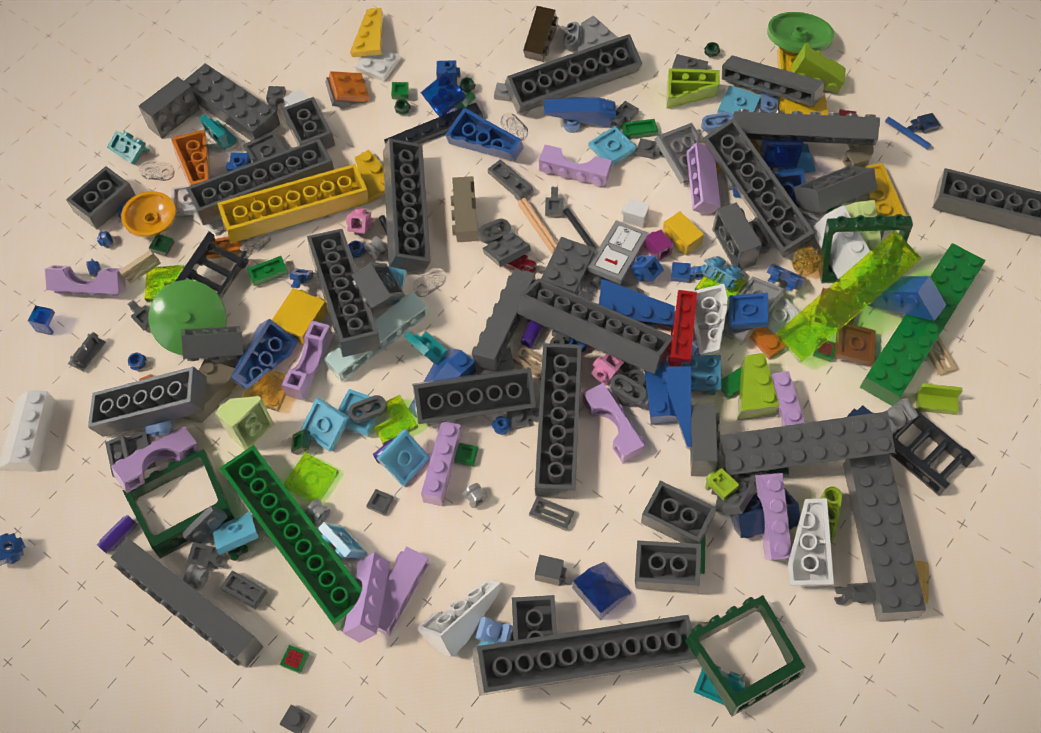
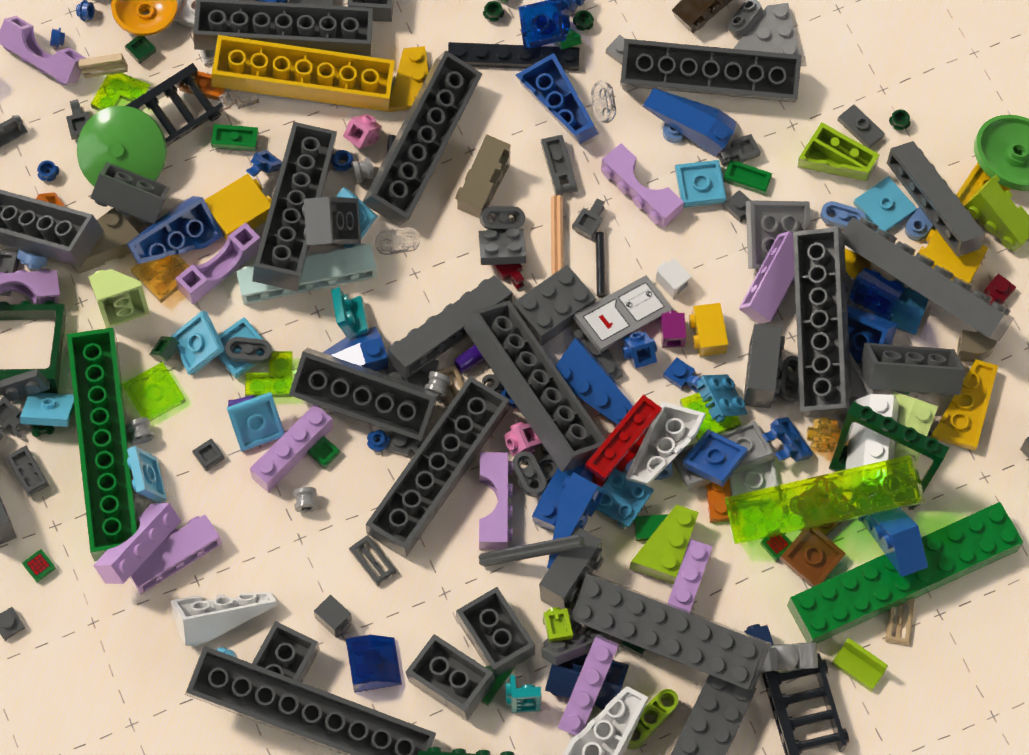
camera: 25 degrees right, 5 degrees up
light blue bracket [476,617,513,643] -> none
none -> light grey wheel [424,371,452,398]
none -> dark grey axle [478,535,585,567]
none -> teal bracket [505,675,542,713]

